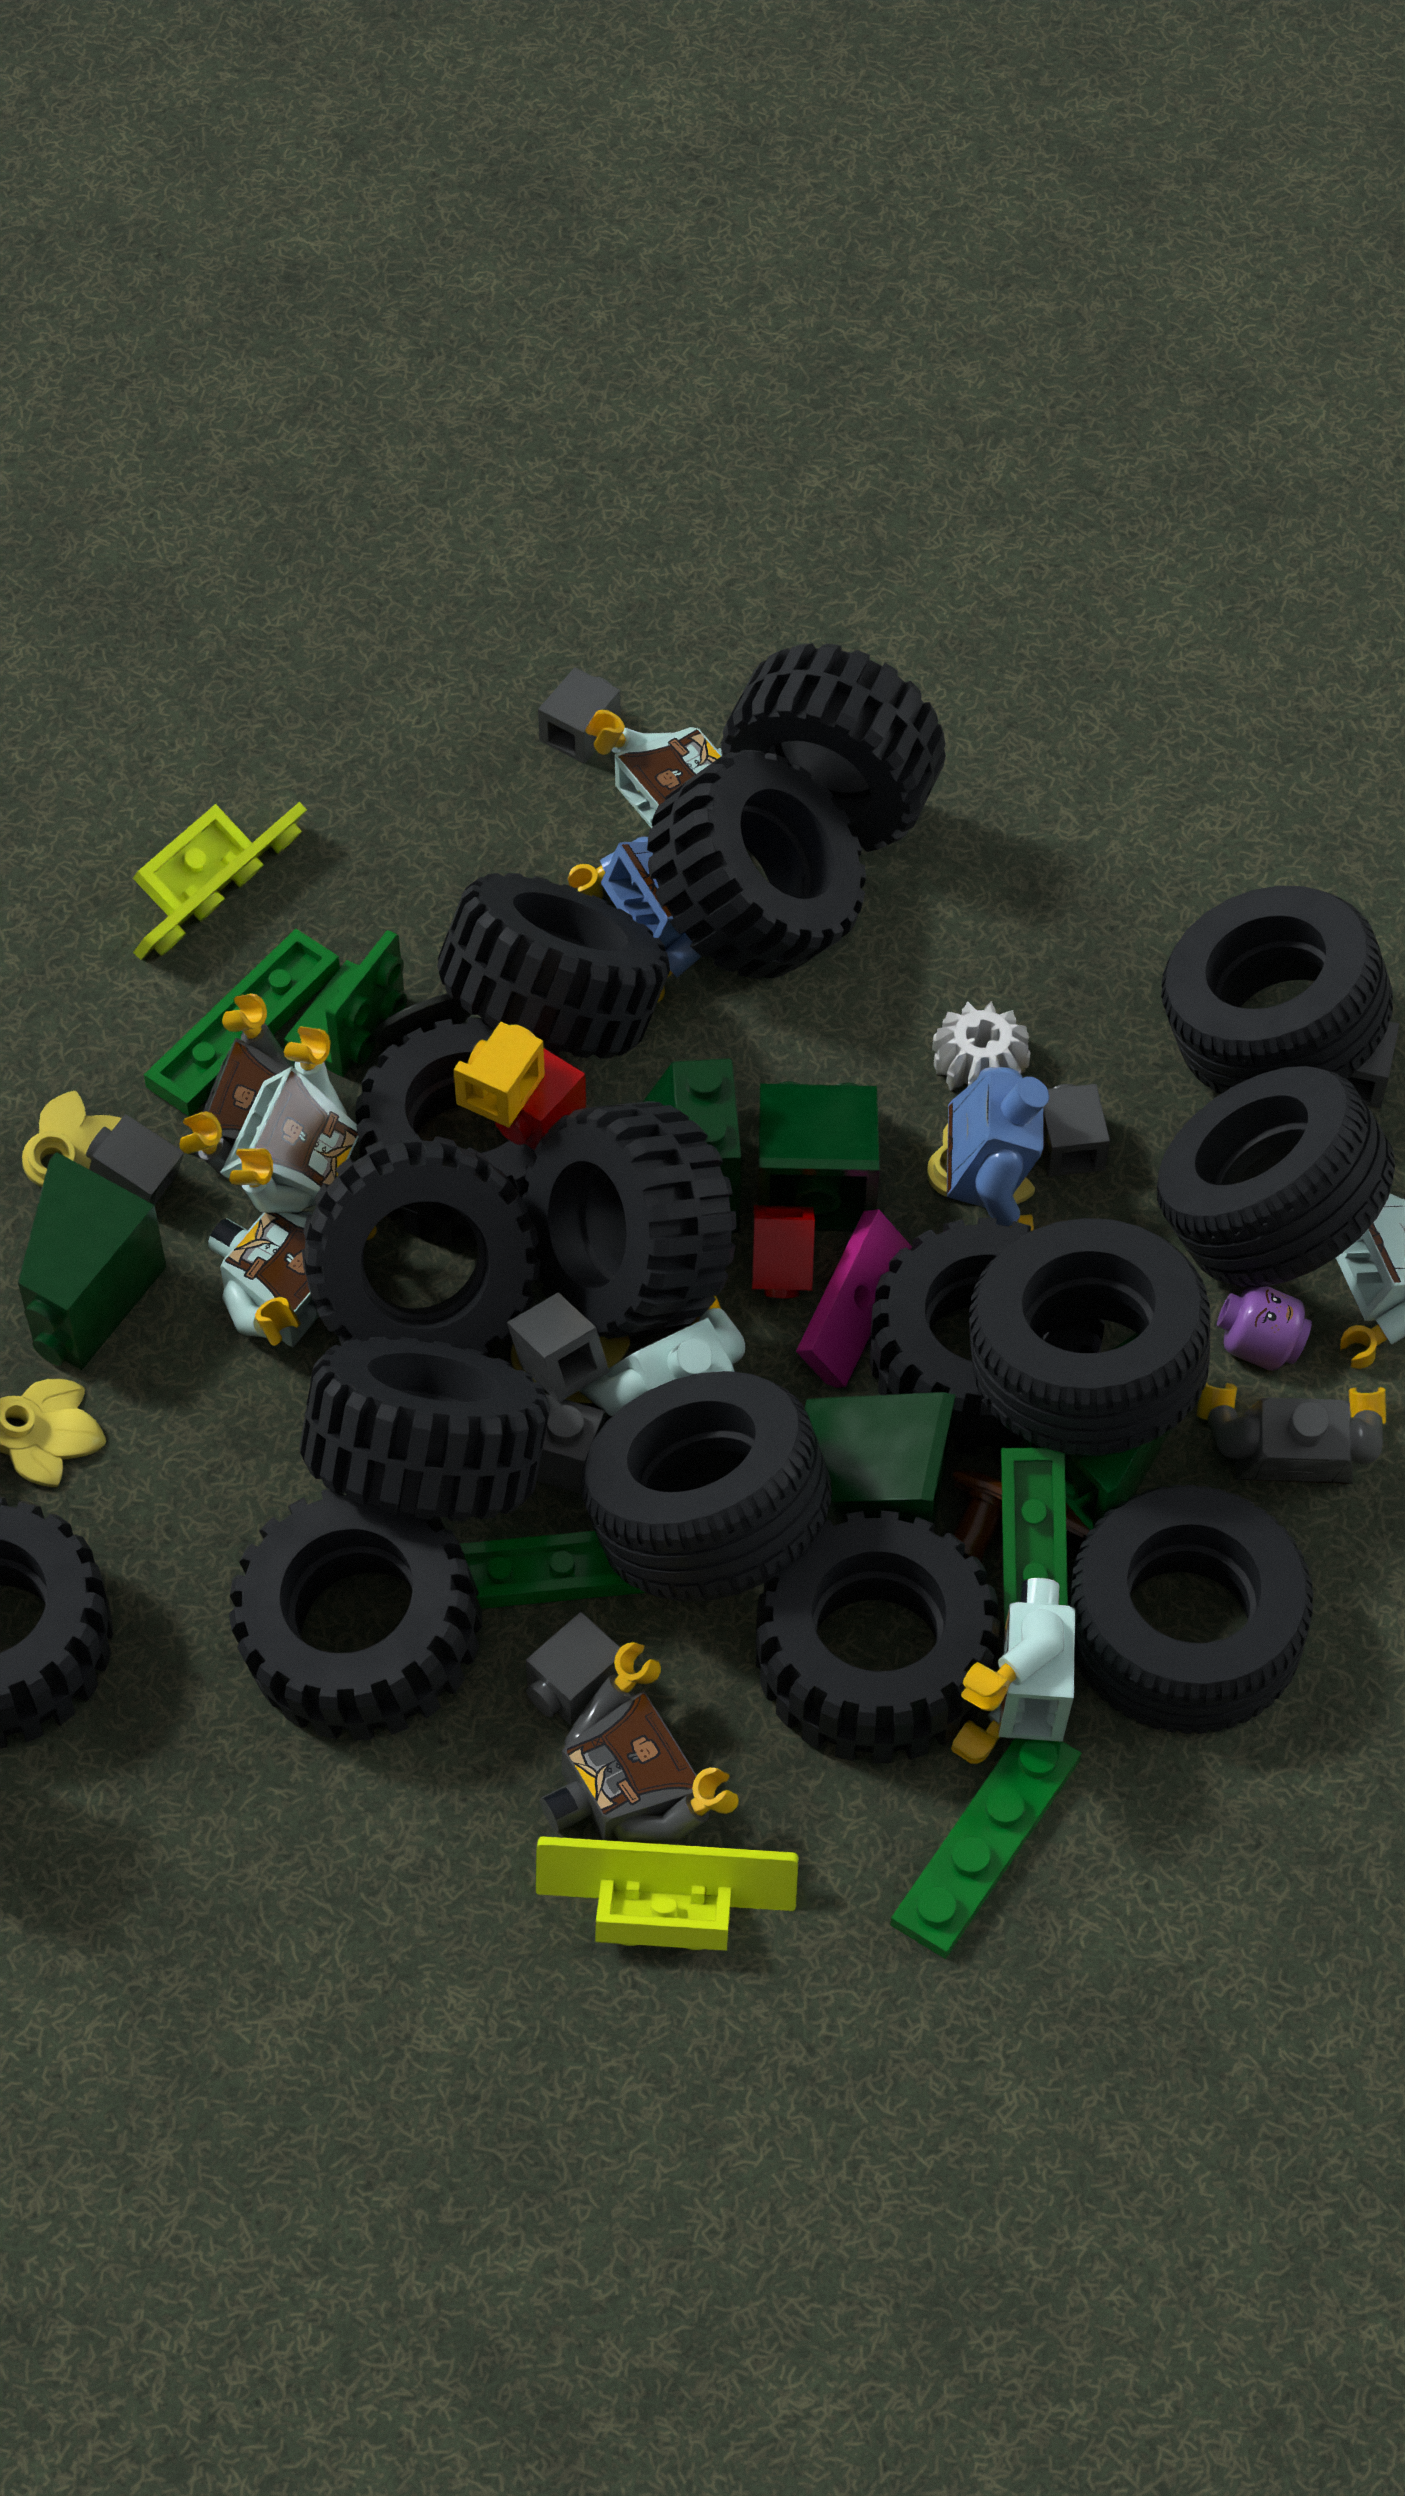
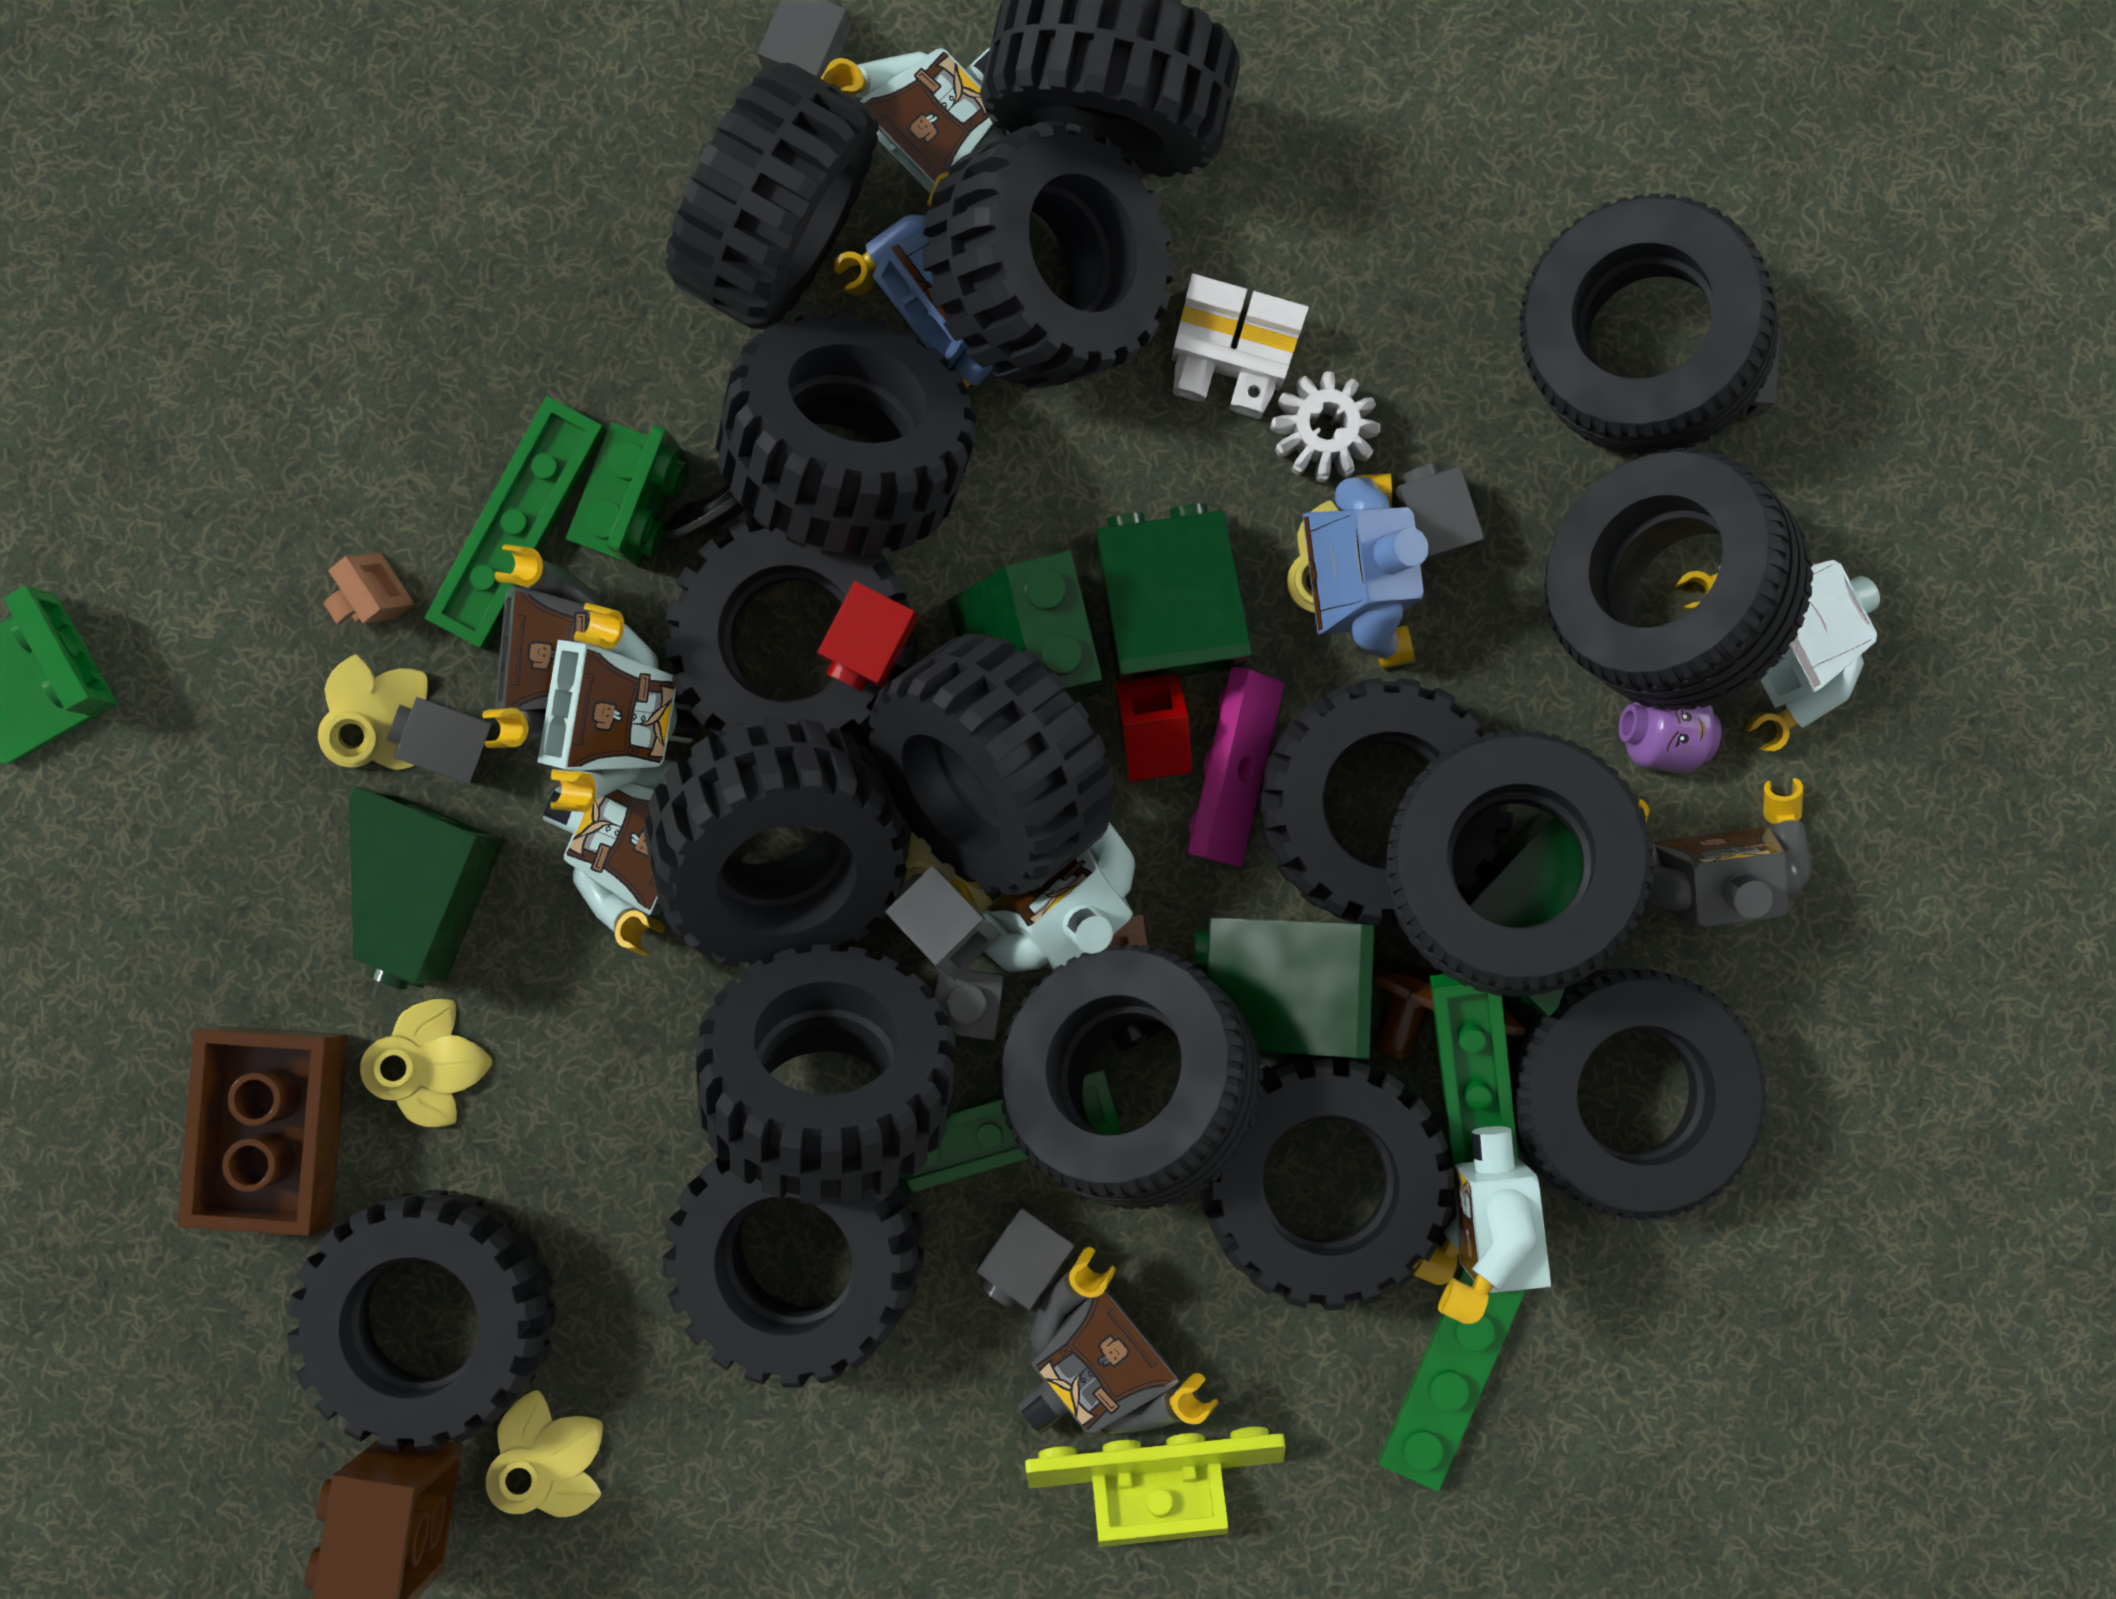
camera: 10 degrees left, 30 degrees up
neon yellow bracket [133,802,307,960] -> none
yellow brick [454,1022,545,1128] -> none
none -> nougat tile [323,552,415,625]
none -> light yellow plate [486,1390,603,1517]
none -> black tyre [665,63,879,330]
none -> white hips [1171,273,1309,419]

